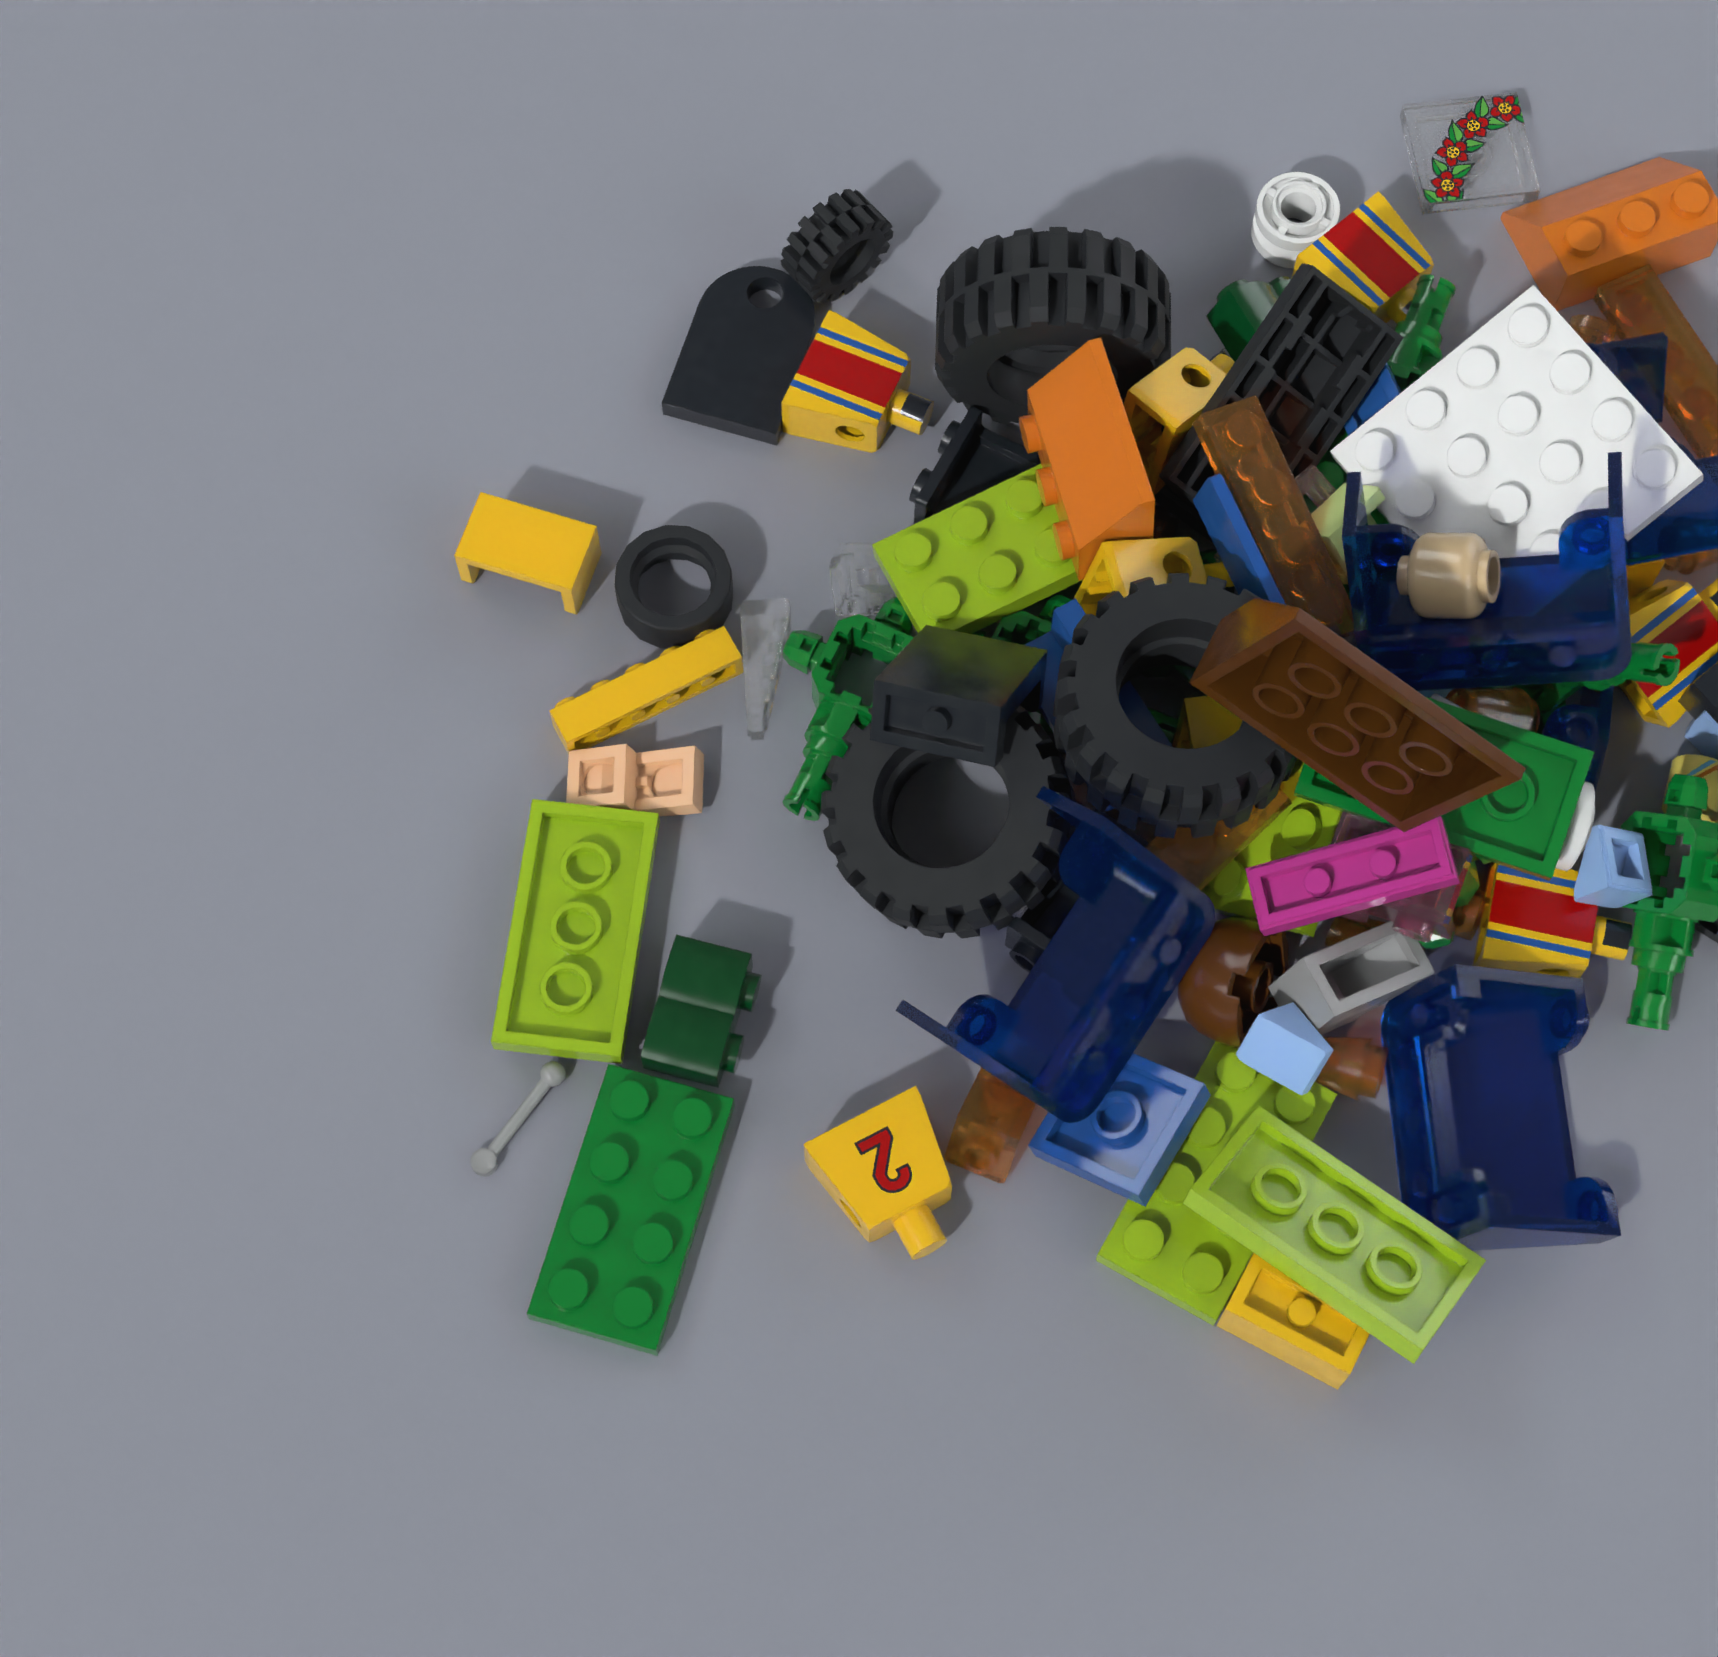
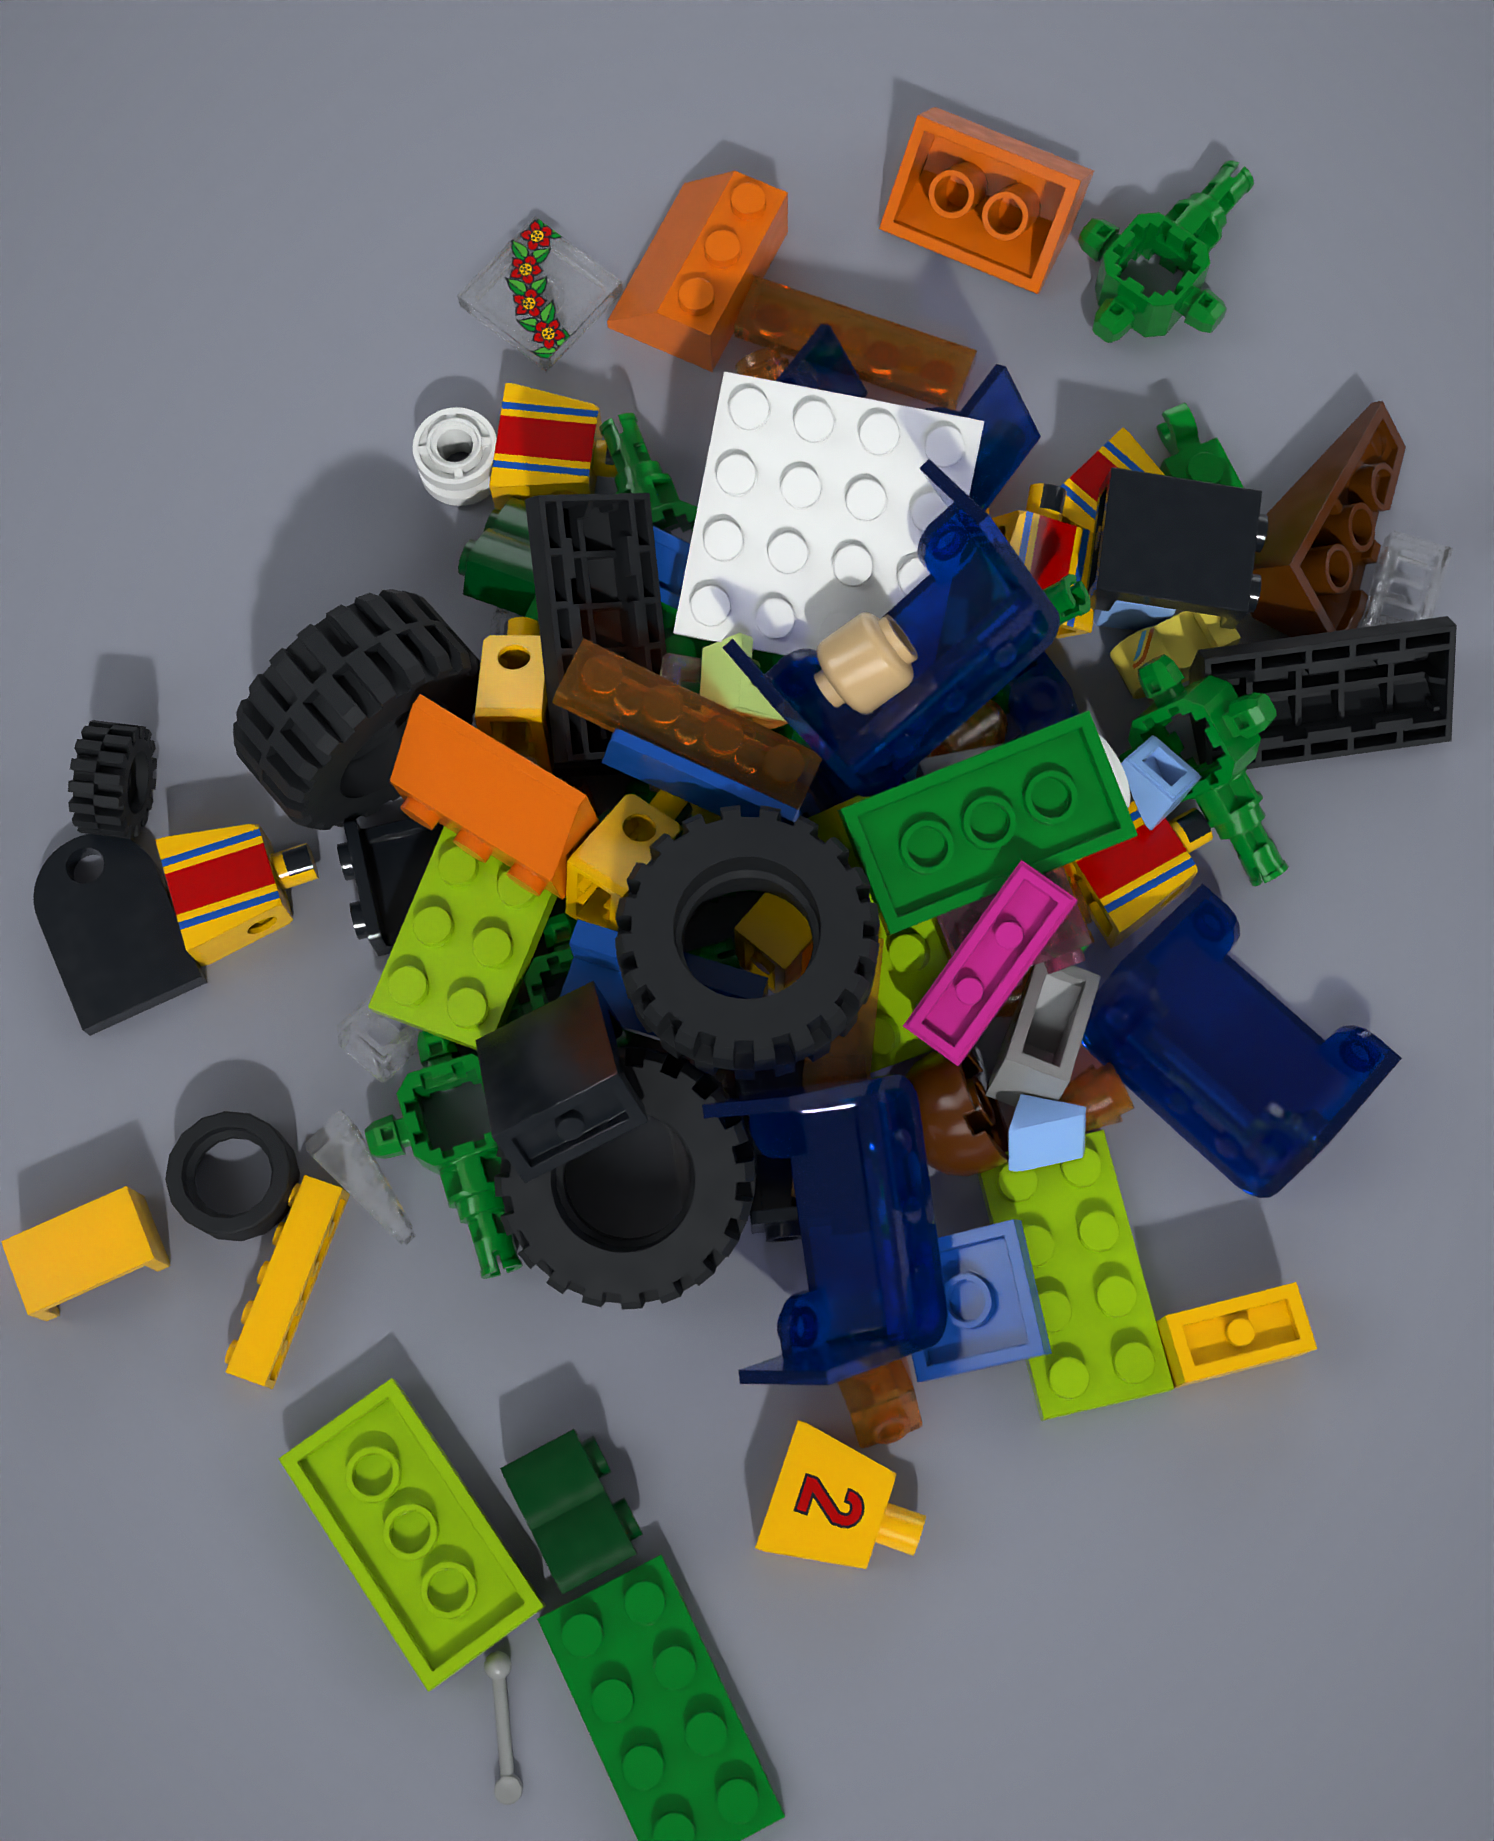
camera: 40 degrees left, 5 degrees up
light nougat slope [566,743,704,816] -> none
lime plate [1183,1105,1486,1364] -> none
reddish brown slope [1189,598,1526,832] -> none

